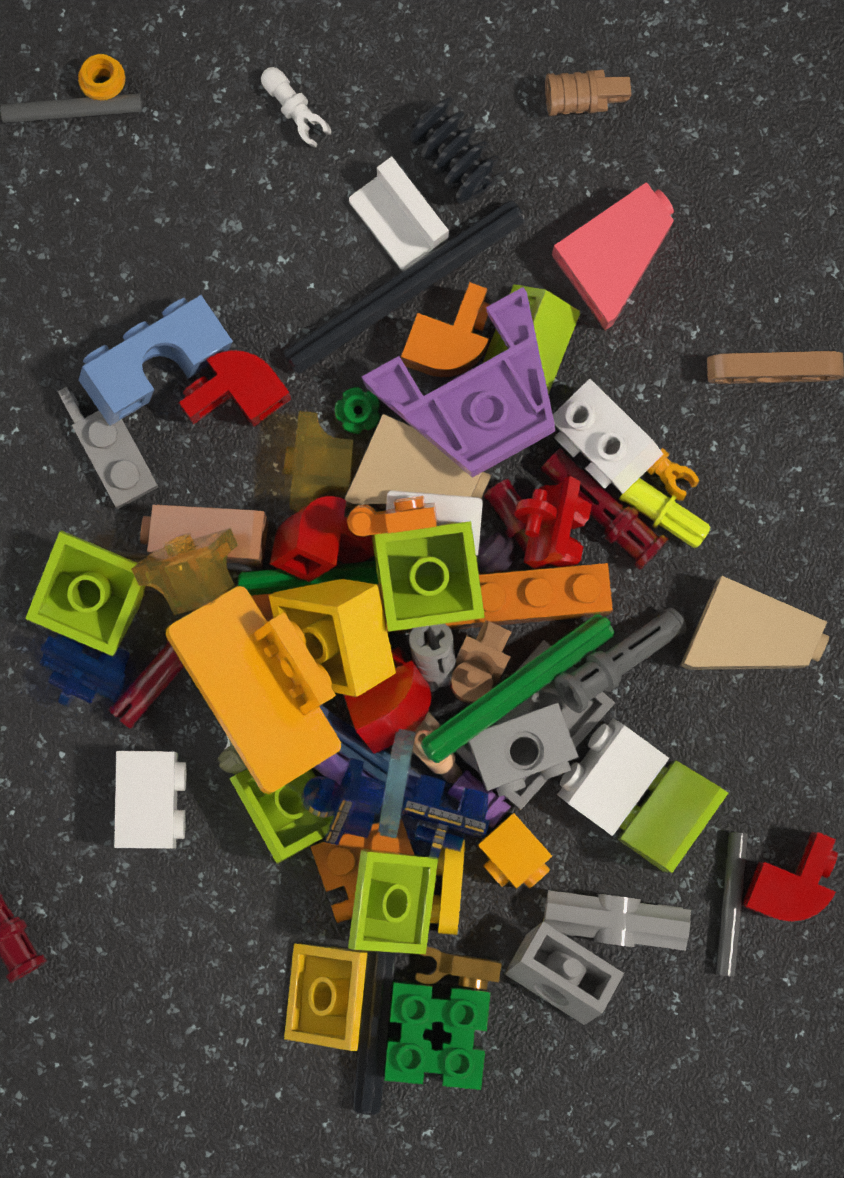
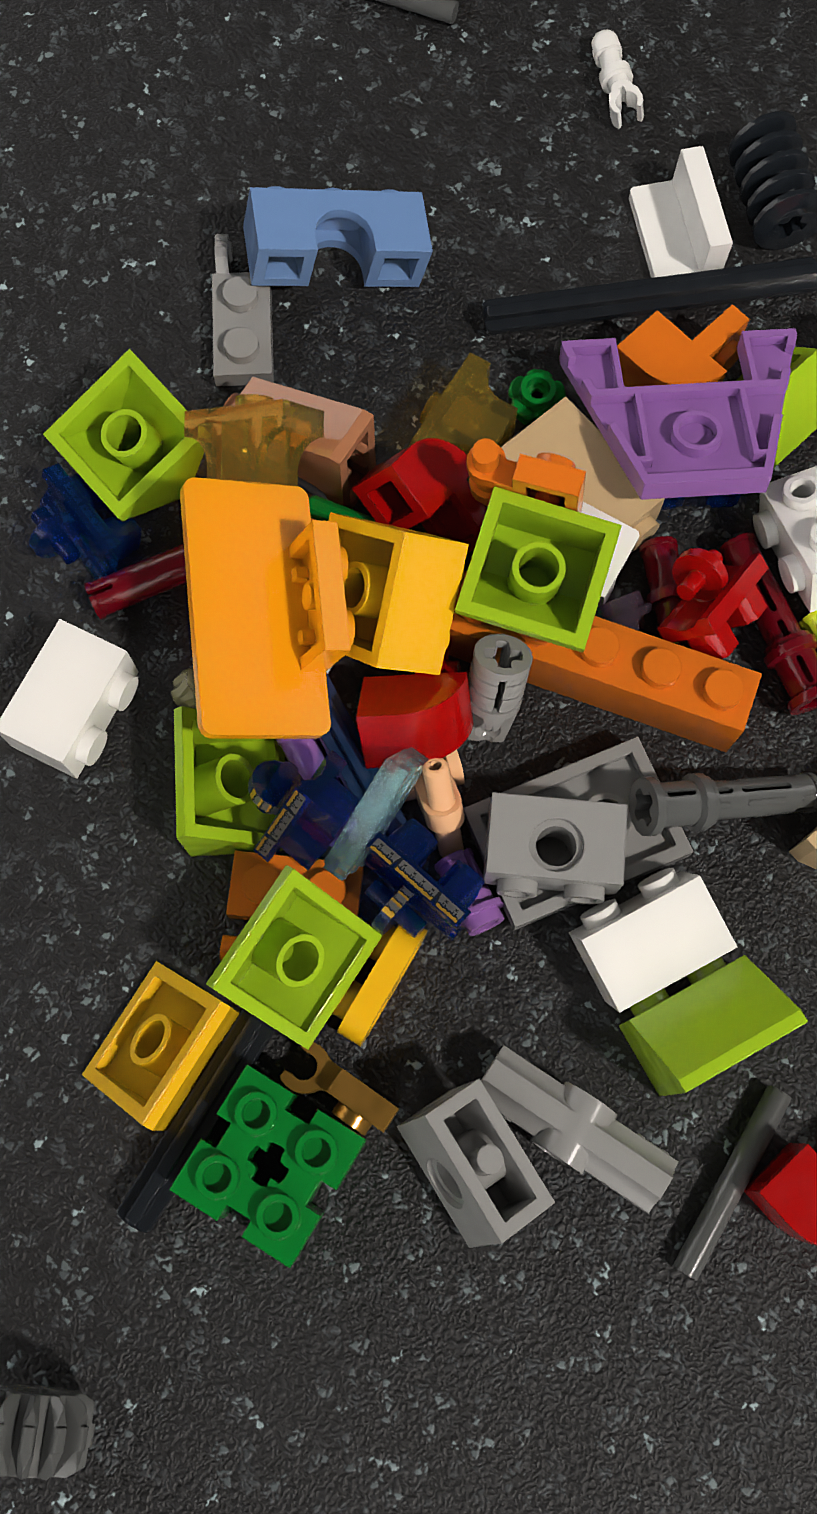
camera: 30 degrees right, 10 degrees down
red brick [179,350,291,427] -> none
green axle [421,614,614,763] -> none
medium nougat hips [450,620,511,704] -> none
light orange brick [477,813,552,889] -> none

